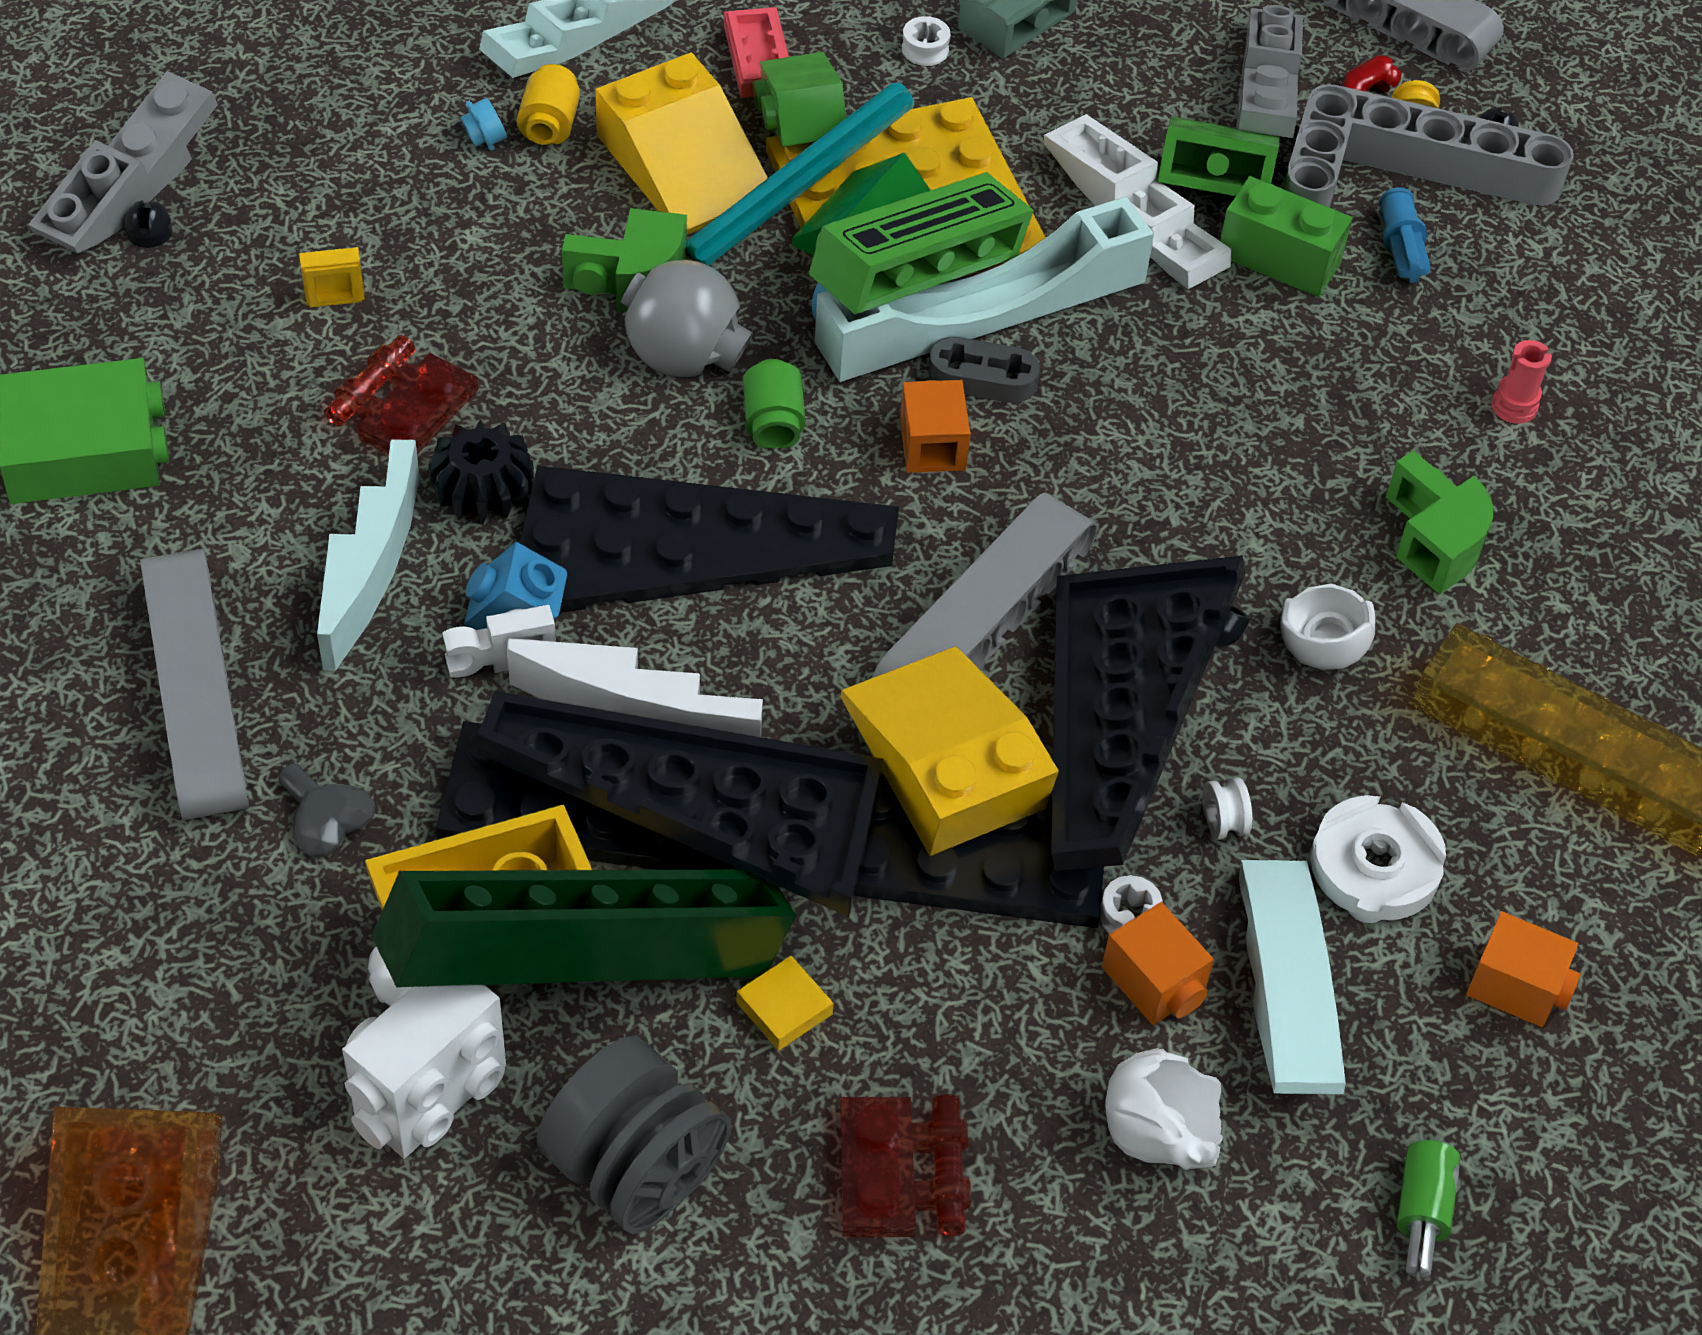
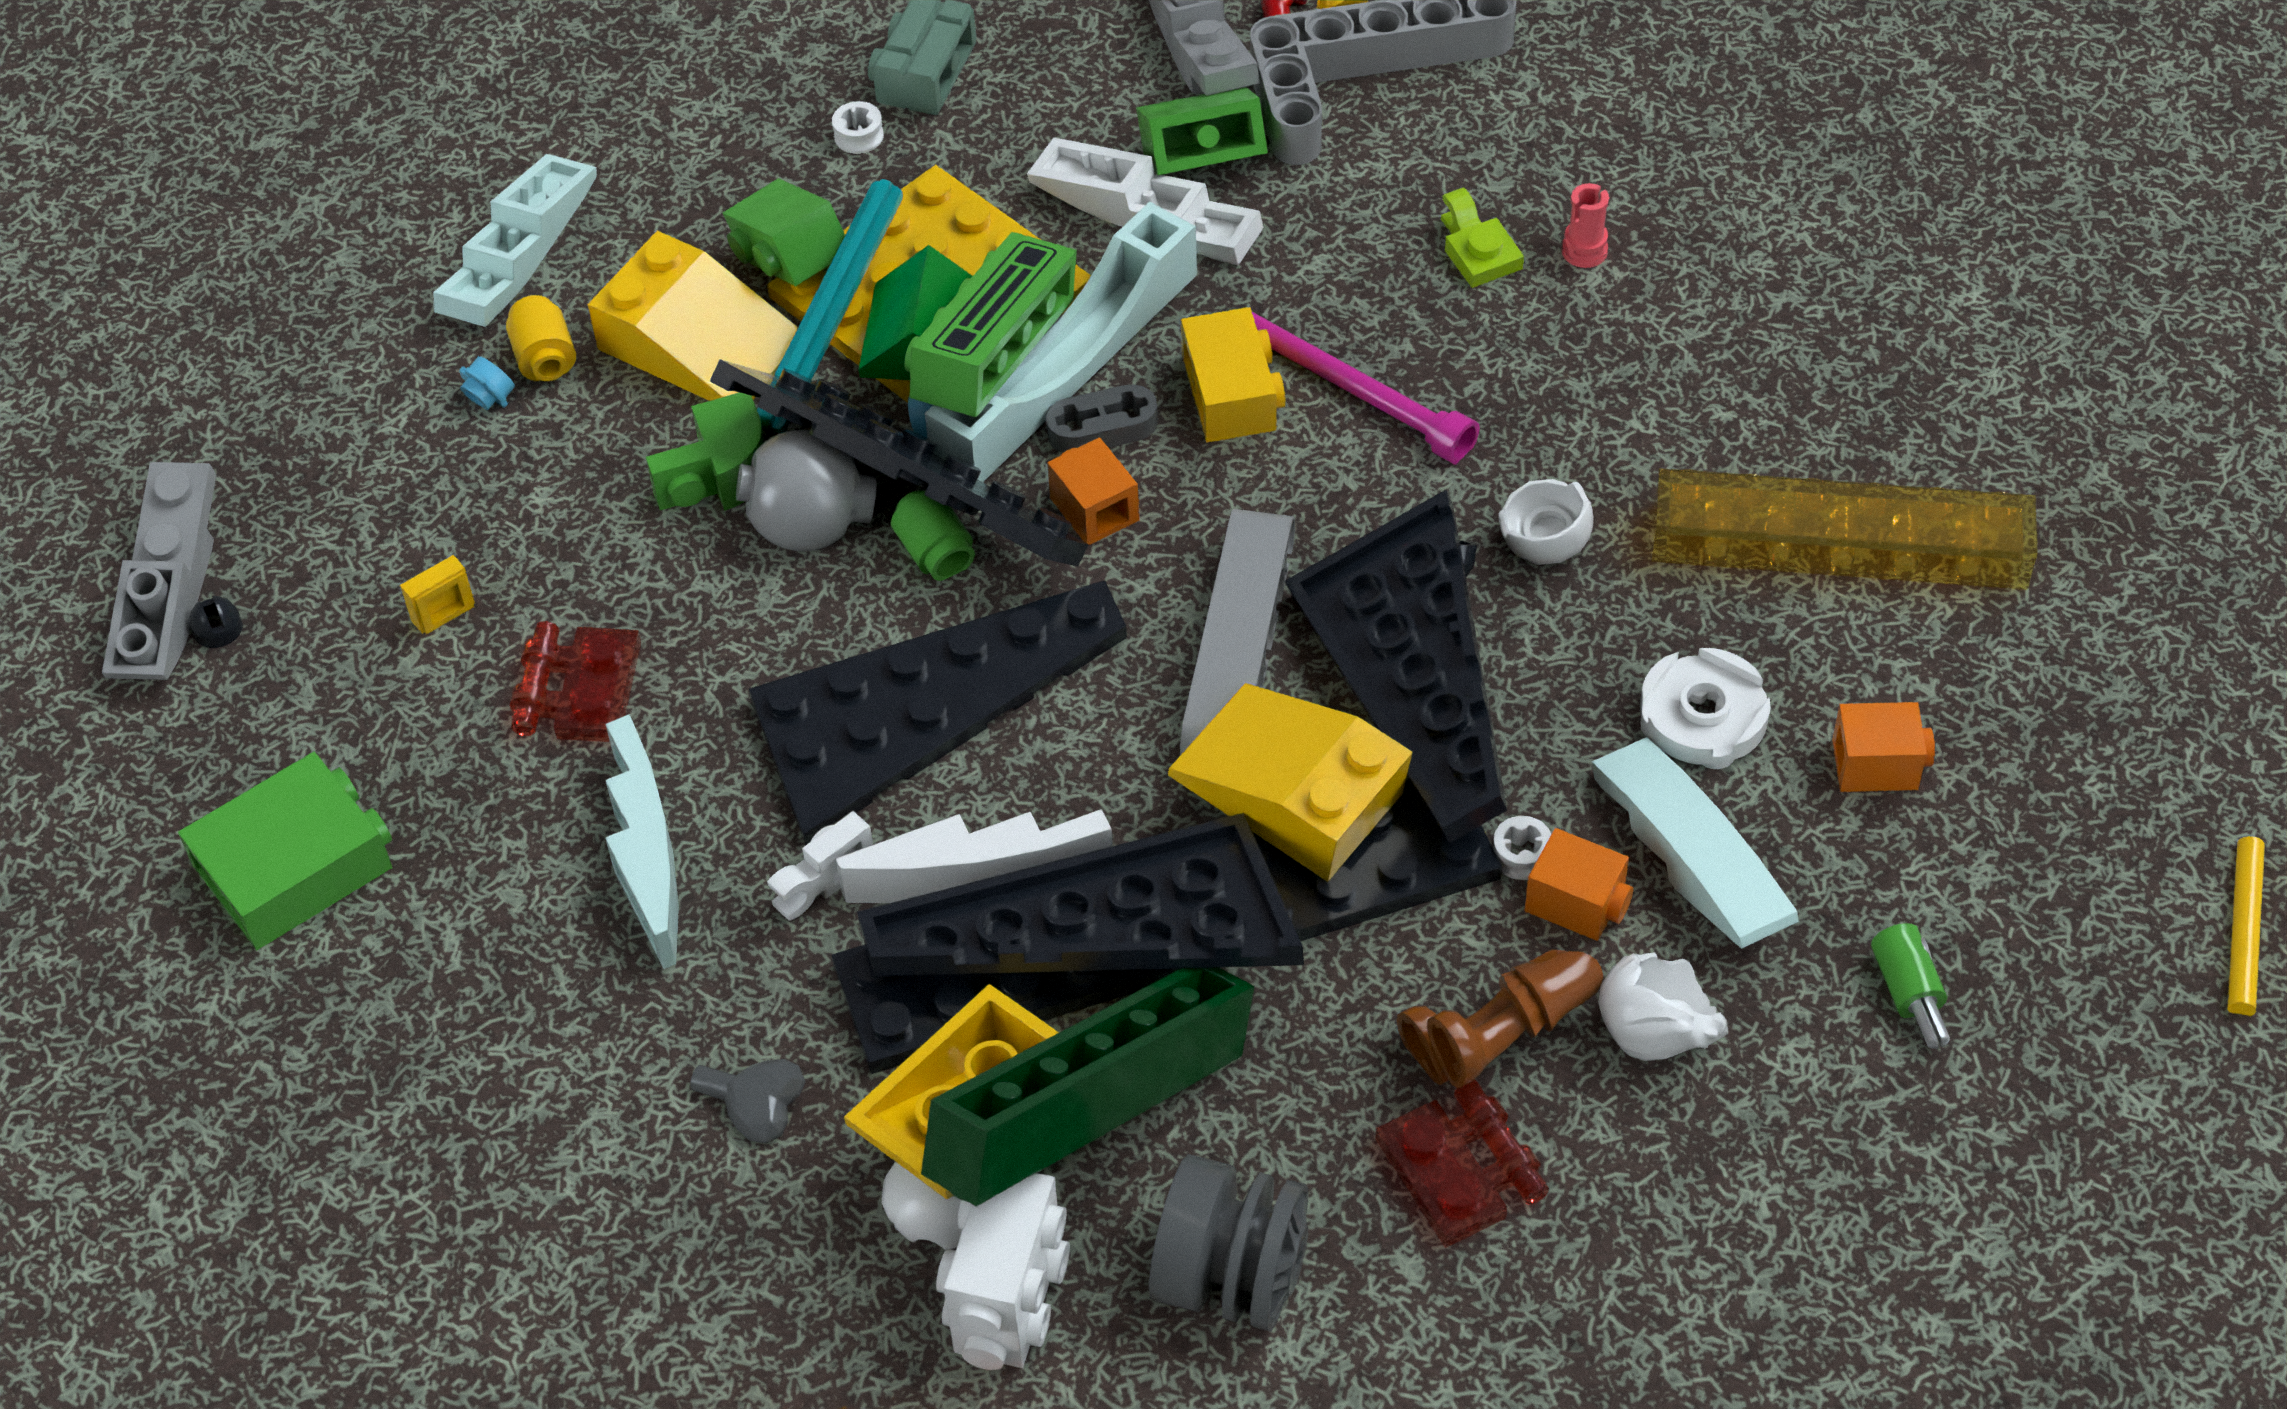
camera: 20 degrees left, 0 degrees up
light grey beam [140,548,250,820] -> none
black gear [429,419,534,524] -> none
dark azure bracket [464,542,567,630] -> none
coral plate [724,7,789,98] -> none
yellow tile [736,956,834,1051] -> none
white bush [1203,777,1252,840] -> none
bright green brick [1220,176,1353,297] -> none
dark azure axle [1379,188,1431,283] -> none
bright green brick [1386,450,1493,595] -> none
none -> black wing [710,359,1088,567]
none -> yellow brick [1181,307,1286,443]
none -> dark pink piece [1252,312,1480,465]
none -> dark orange piece [1397,949,1603,1089]
none -> lime plate [1441,188,1524,288]

